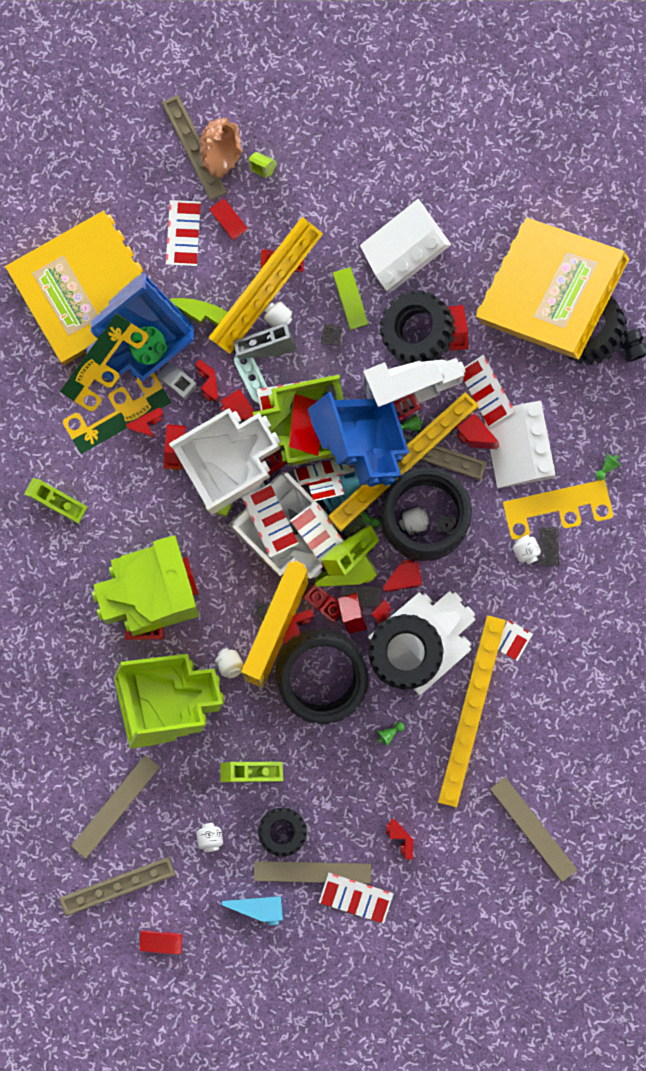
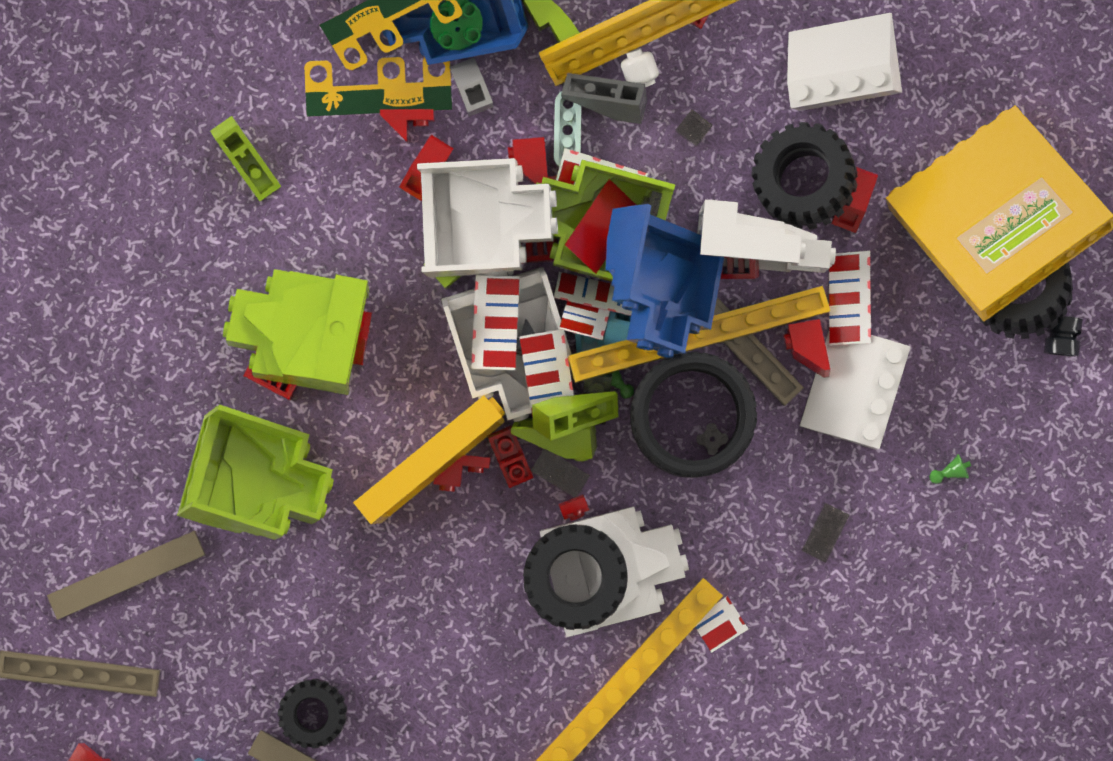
camera: 25 degrees right, 5 degrees up
red slope [195,359,219,403] -> none
white head [196,823,223,853] -> none
white head [215,648,243,678] -> none
lime slope [220,762,283,783] -> none
clear smoke plate [250,599,271,622] -> none
black tyre [276,628,369,725] -> none
lime slope [333,267,368,330] -> none
slope [338,593,367,634] -> none
bright green piece [377,722,405,747] -> none
red slope [383,560,422,593] -> none
bright green piece [400,414,423,432] -> none
white head [400,507,429,535] -> none
yellow piece [503,479,613,540] -> none
white head [513,535,541,565] -> none

